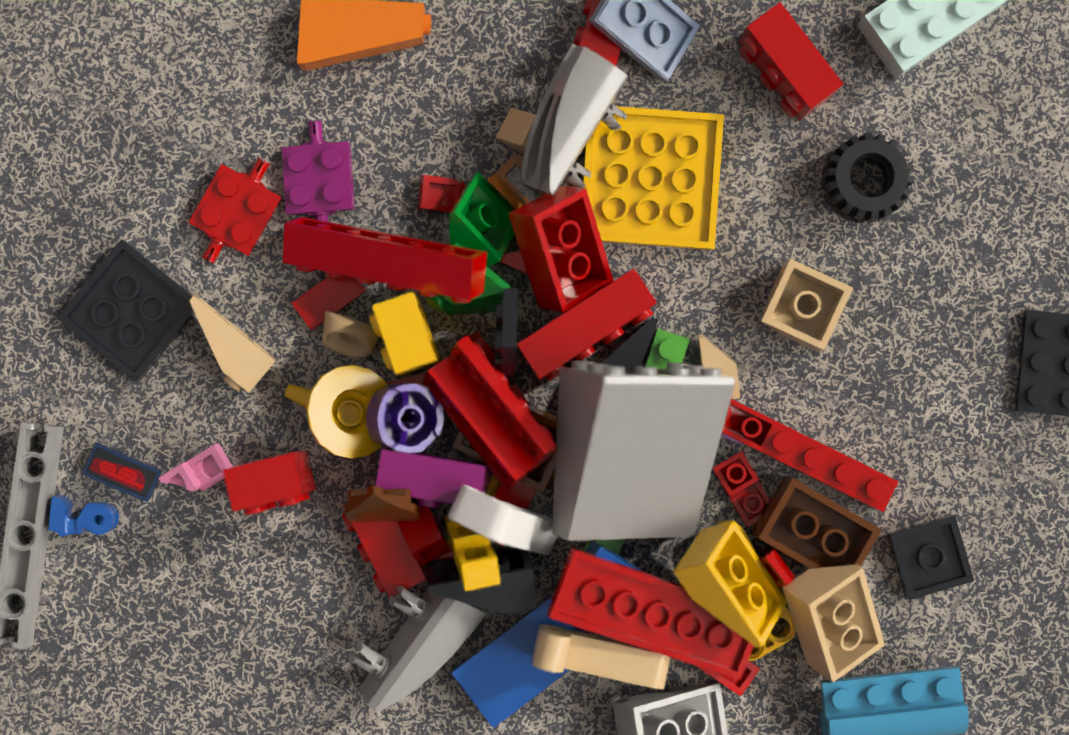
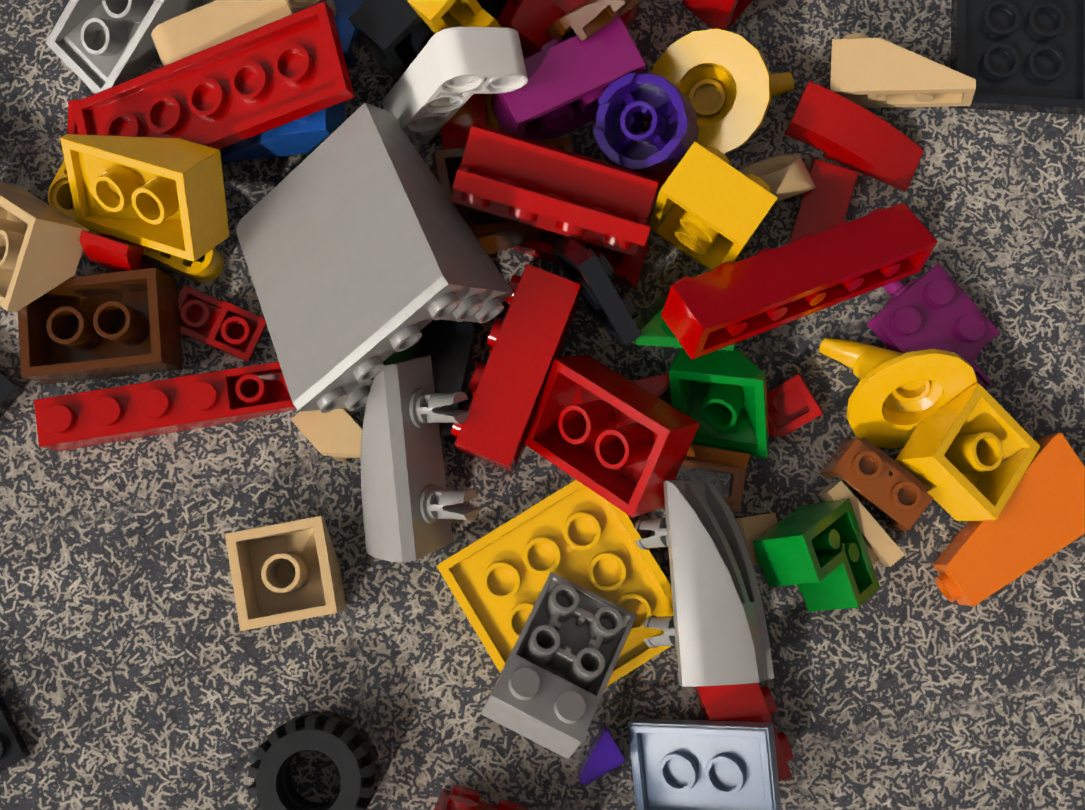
camera: 150 degrees right, 5 degrees down
red plate [188,157,282,264] -> none
none -> light grey piece [361,355,479,563]
none -> light grey slope [481,572,637,759]
none -> dark purple slope [578,722,625,785]
none -> green brick [753,498,880,612]
none -> red slope [784,81,924,192]
none -> tan plate [818,480,905,567]
none -> yellow piece [819,338,978,449]
none -> dark orange window [819,436,933,531]
none -> yellow slope [895,383,1041,521]

